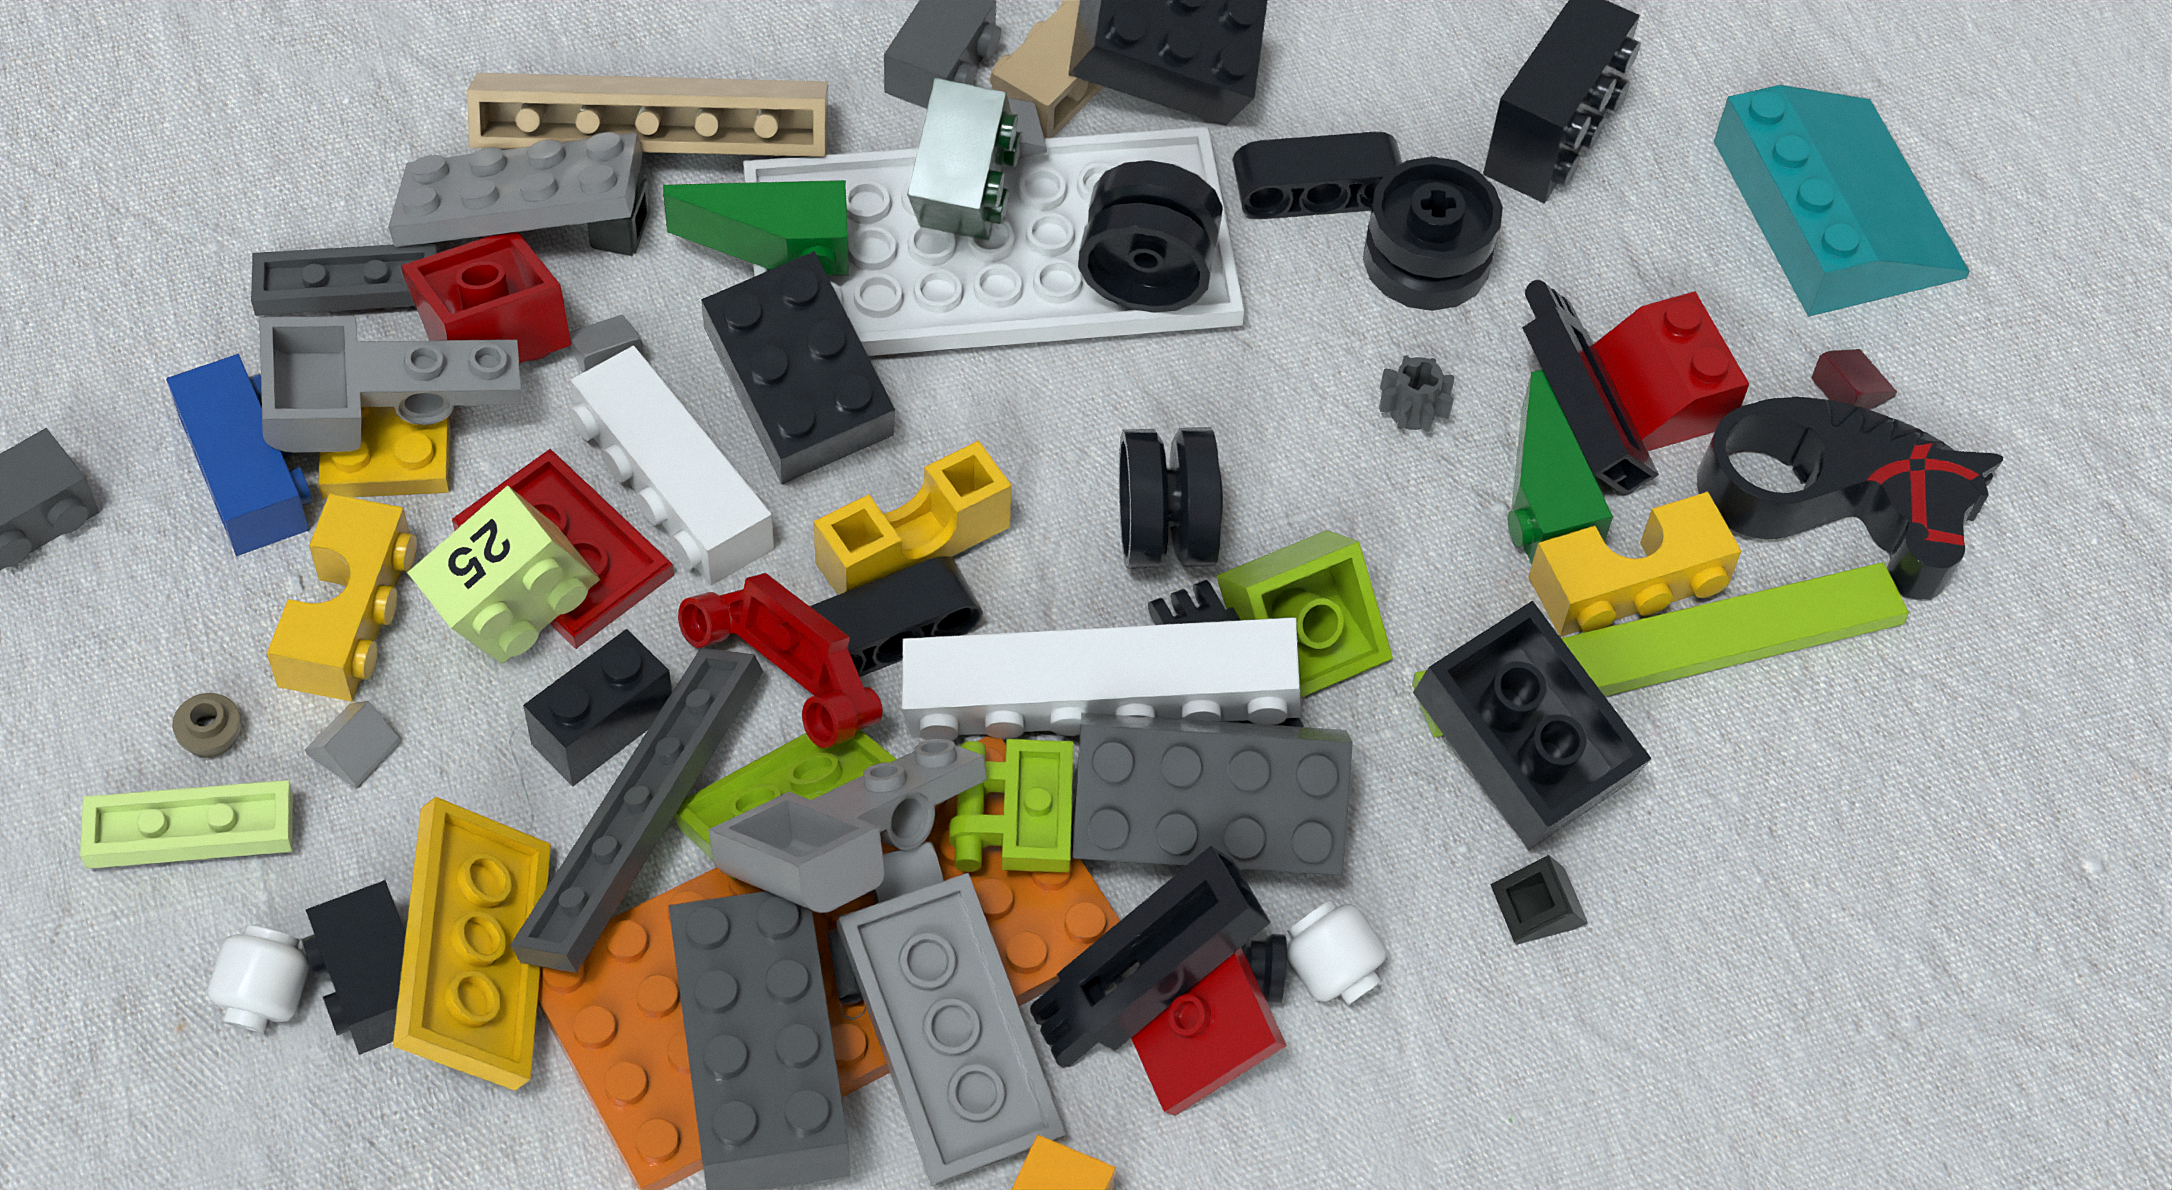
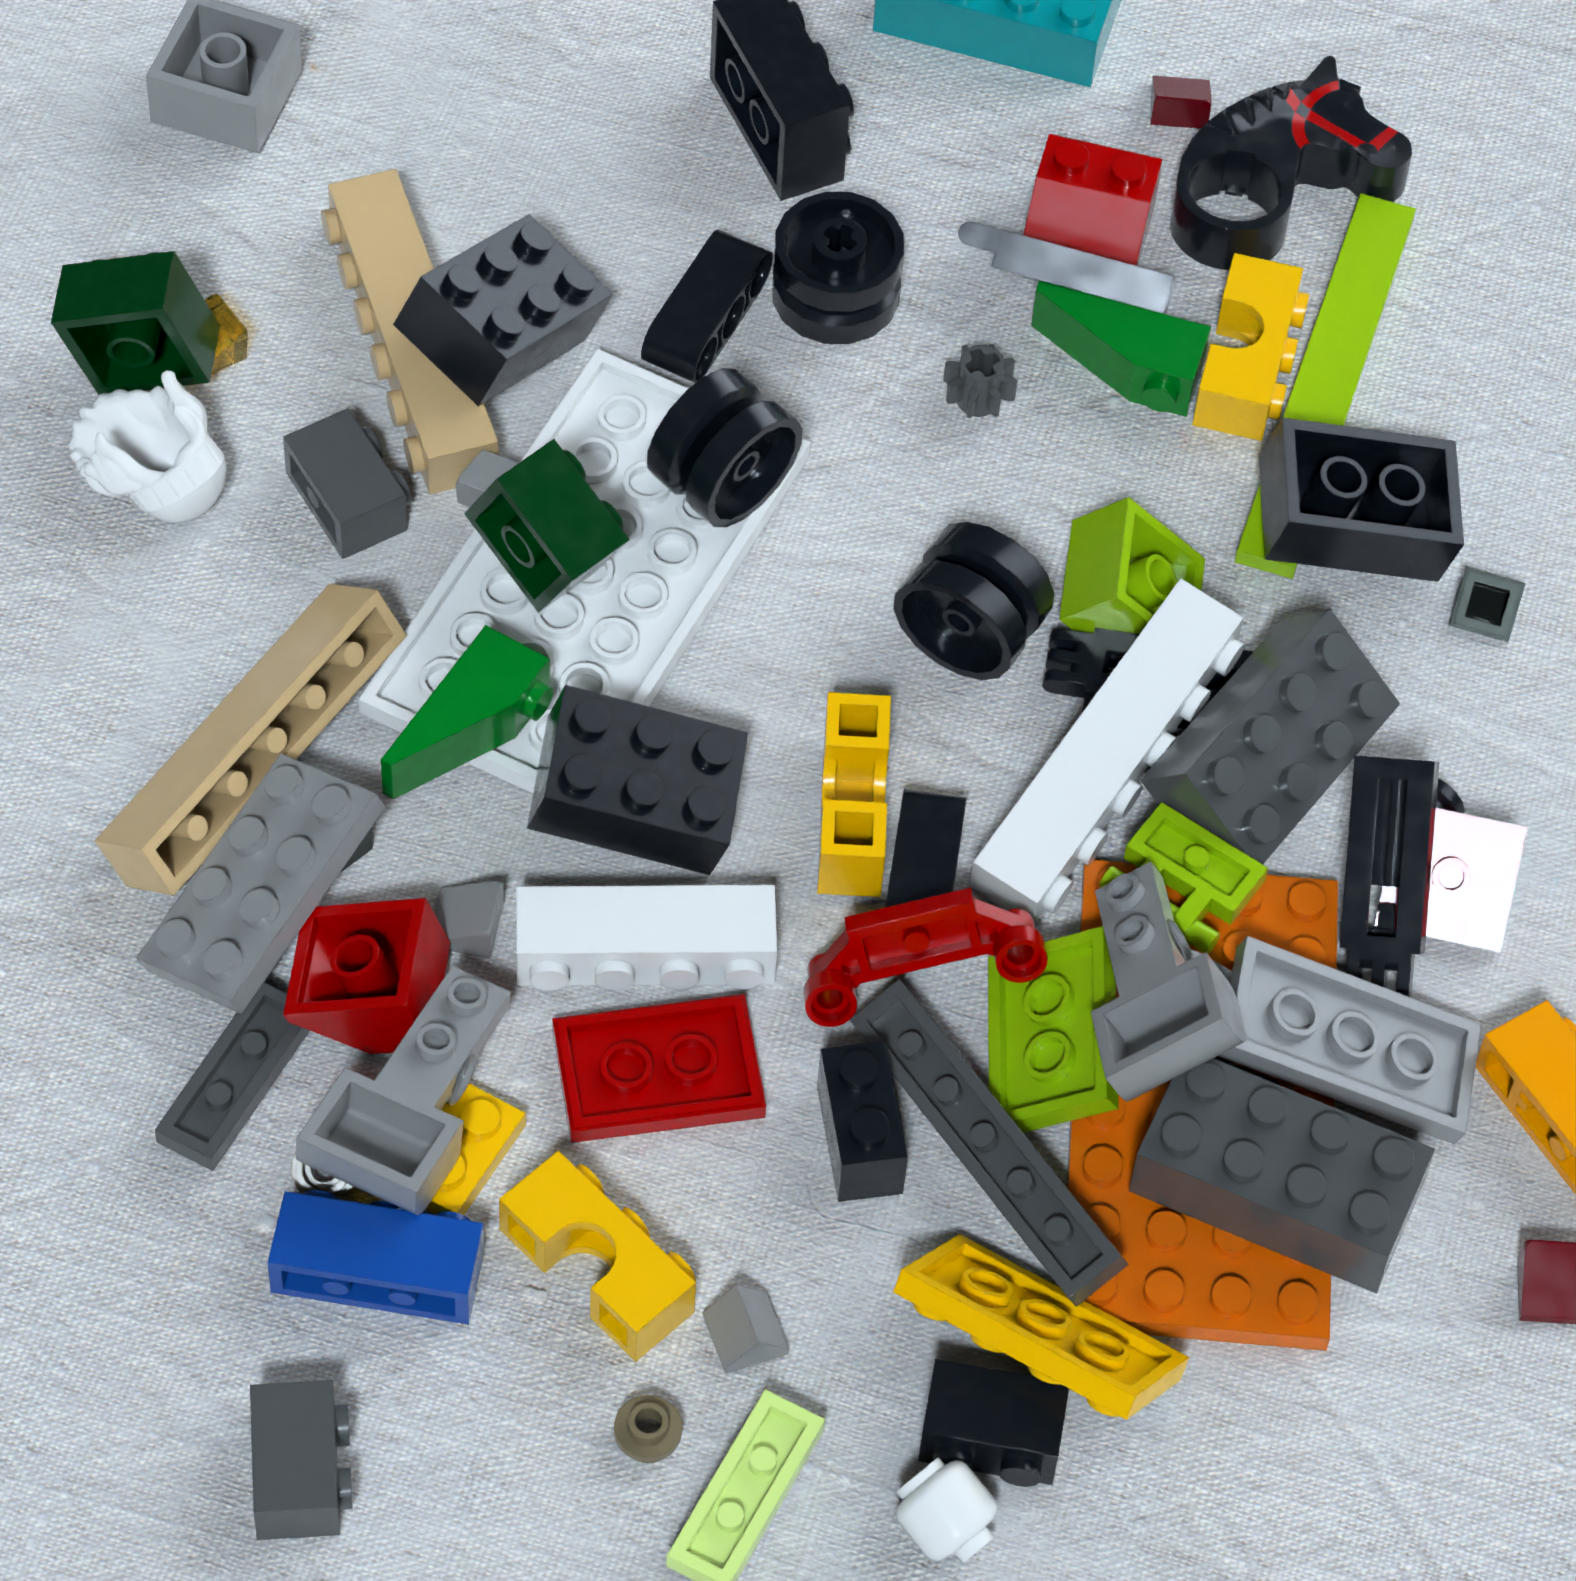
camera: 55 degrees left, 0 degrees up
yellowish green brick [407,485,600,664] -> none
white head [1286,900,1387,1005] -> none

